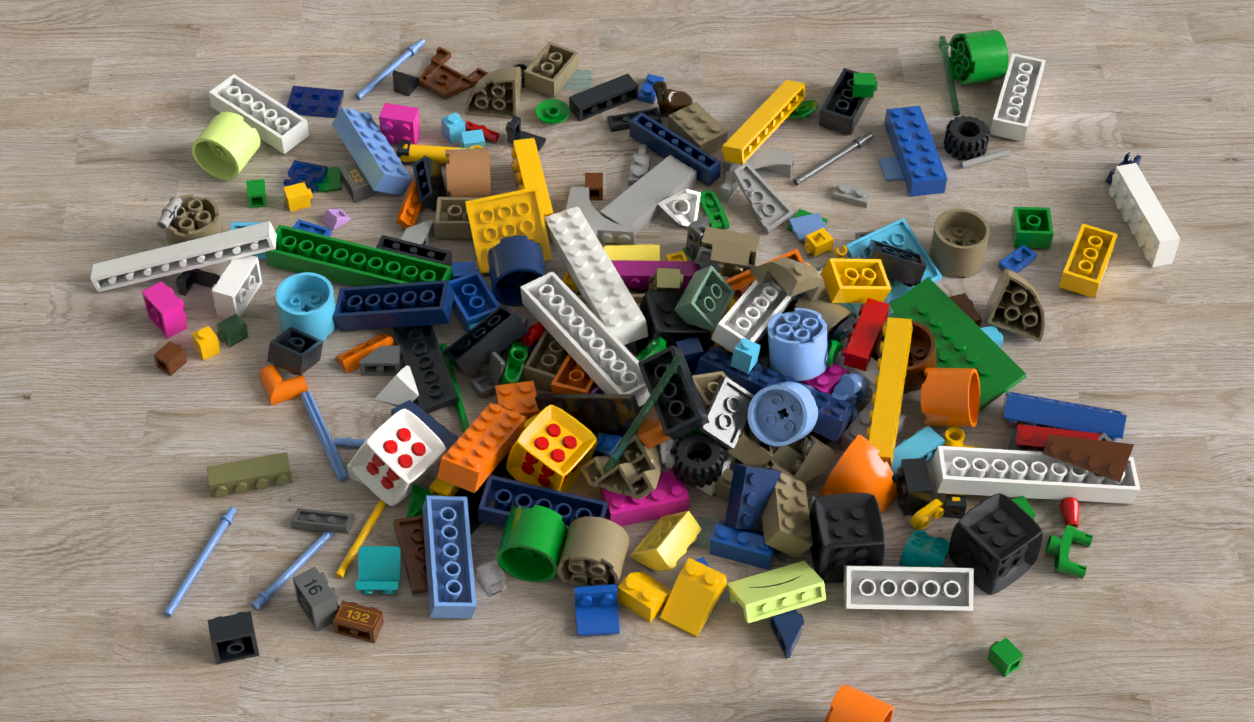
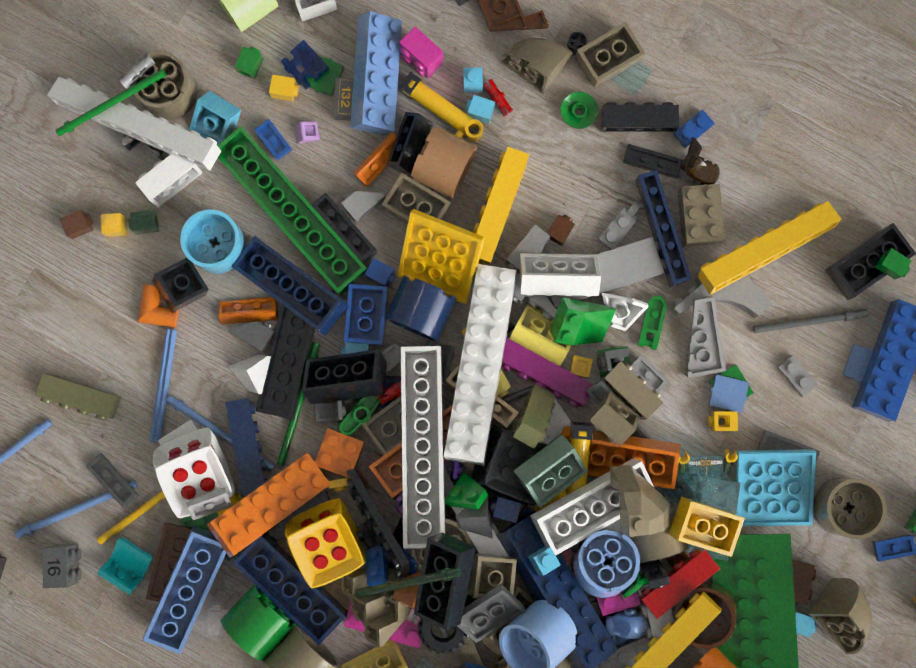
camera: 30 degrees right, 35 degrees up
dark pink brick [142,281,187,339] -> none
reddish brown brick [333,601,384,643] -> none
black bracket [506,116,546,152] -> none
green dish [788,100,819,120] -> none
black slope [866,239,926,287] -> none
none -> green bar [55,69,166,136]
none -> light grey plate [186,488,232,520]
none -> white slope [520,253,601,297]
none -> green slope [550,297,616,345]

